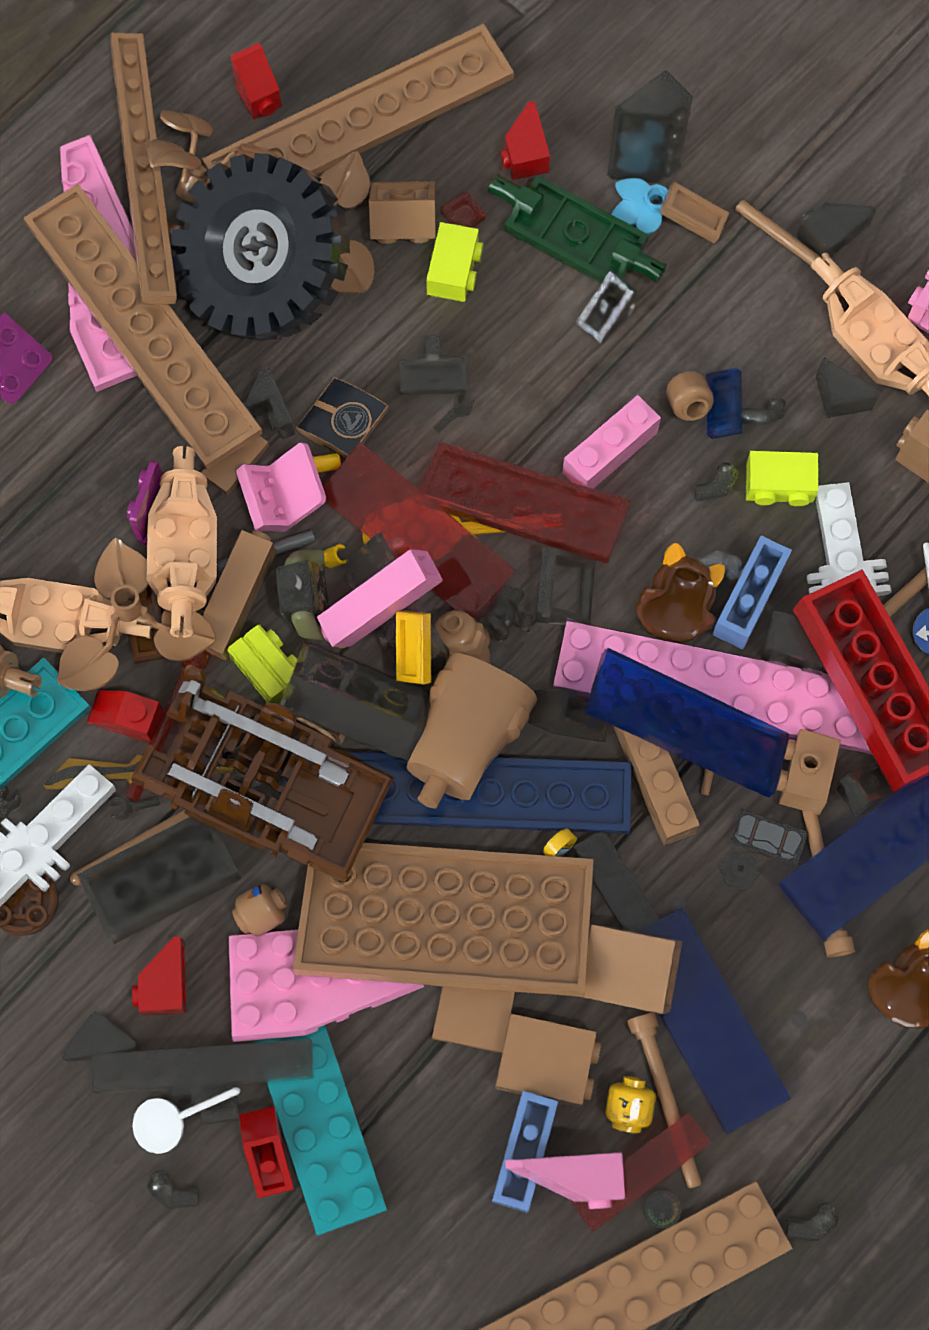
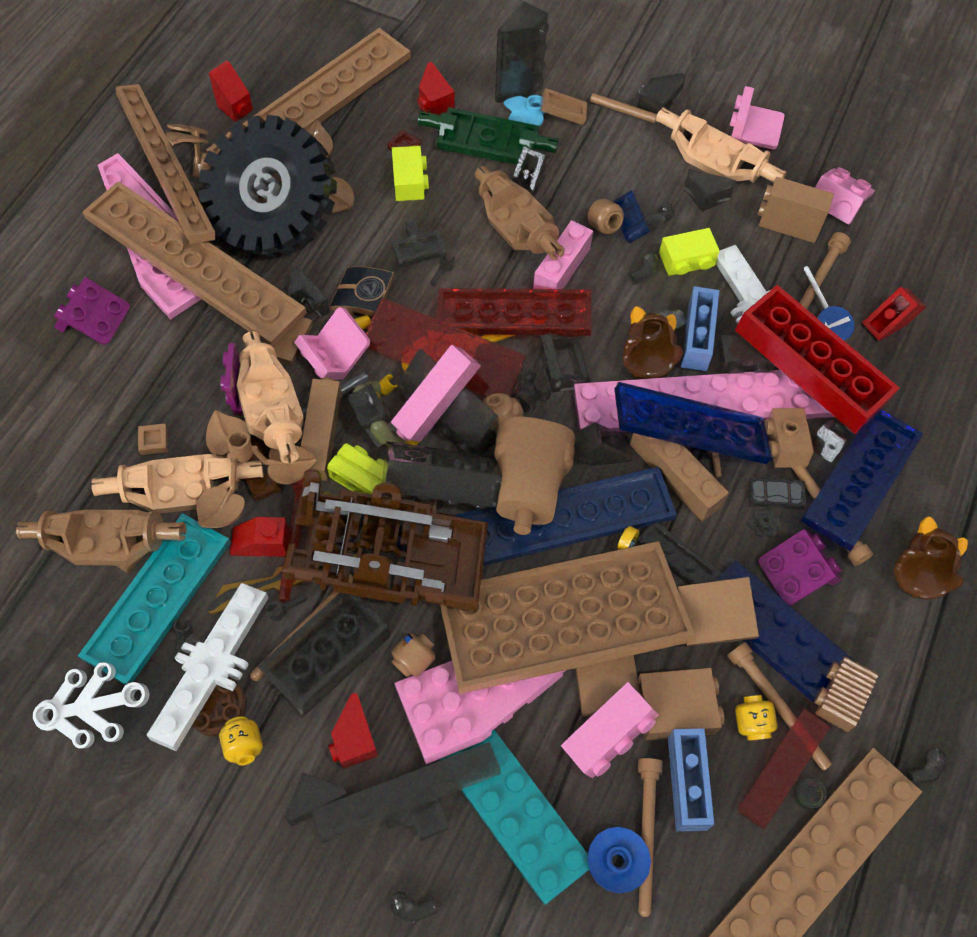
camera: 20 degrees left, 10 degrees down
white piece [132,1087,240,1154] -> none
red slope [239,1106,294,1198] -> none
medium nougat slope [369,181,436,244] -> none
yellow tile [396,610,431,684] -> none
bright pink slope [505,1153,625,1209] -> none
none -> medium nougat plate [138,423,168,455]
none -> yellow head [219,716,263,765]
none -> medium nougat plate [475,166,565,260]
none -> bright pink brick [561,682,659,778]
none -> blue dish [587,827,651,894]
none -> medium nougat piece [638,758,663,917]
none -> magenta bracket [759,529,842,606]
none -> medium nougat brick [814,657,879,732]

